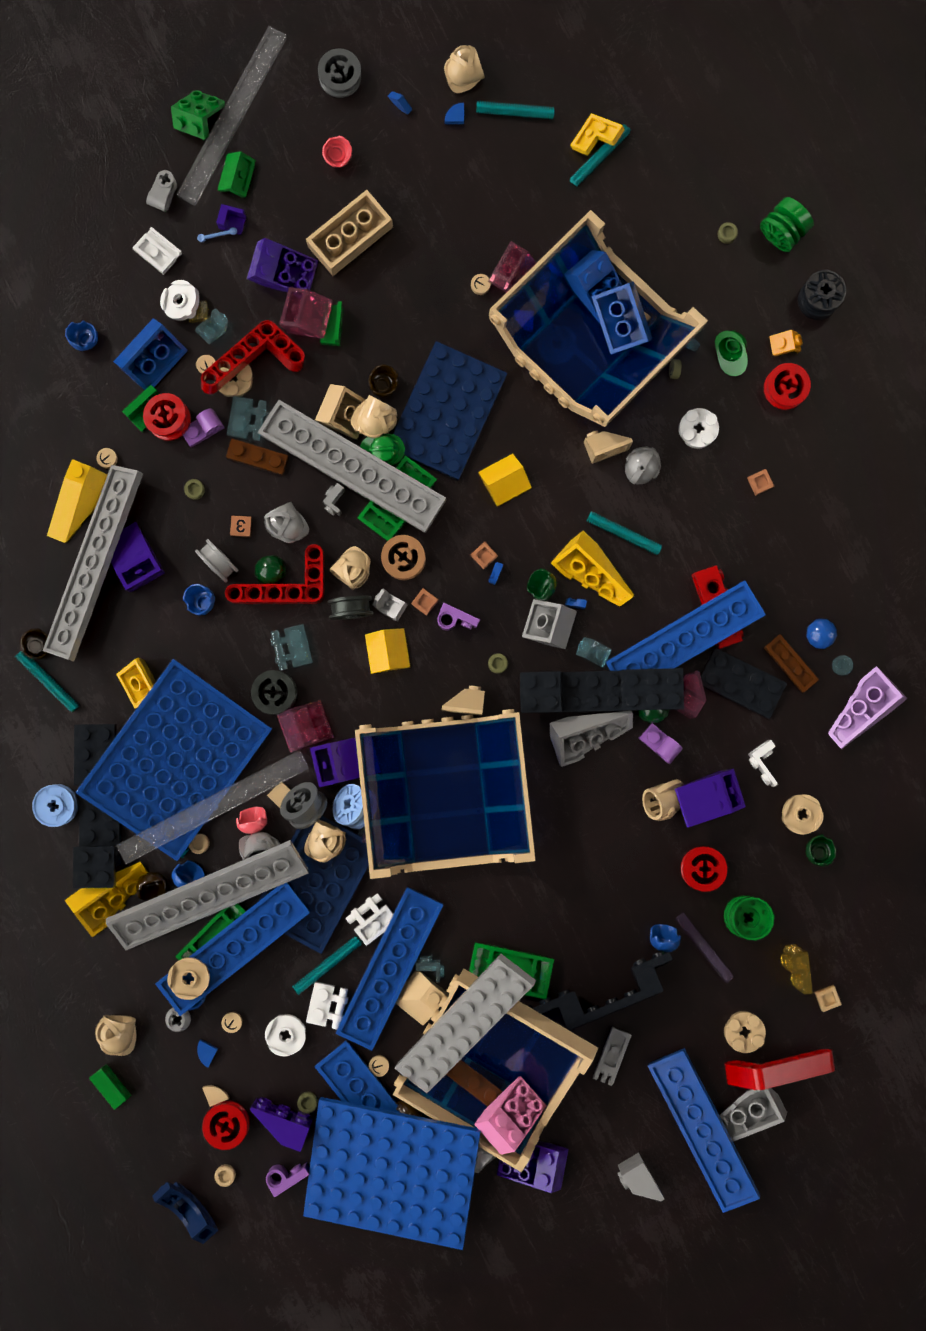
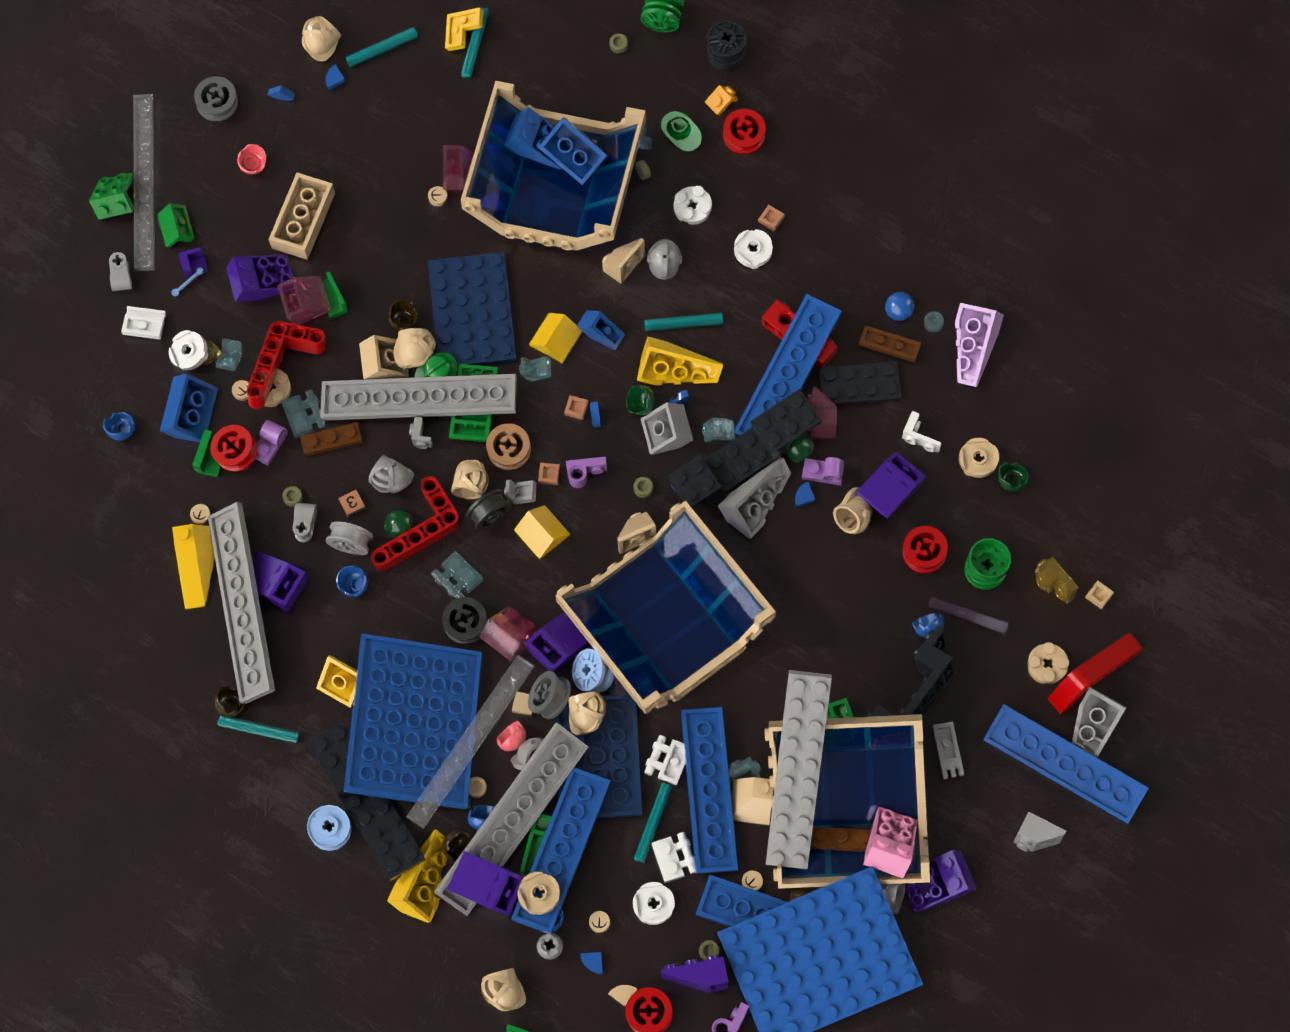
camera: 25 degrees left, 15 degrees down
none -> light grey piece [293,503,317,543]
none -> dark purple slope [447,851,524,916]
none -> clear light blue bracket [519,357,551,382]
none -> blue slope [577,310,625,350]
none -> white plate [734,229,773,269]
none -> blue tile [795,482,815,508]

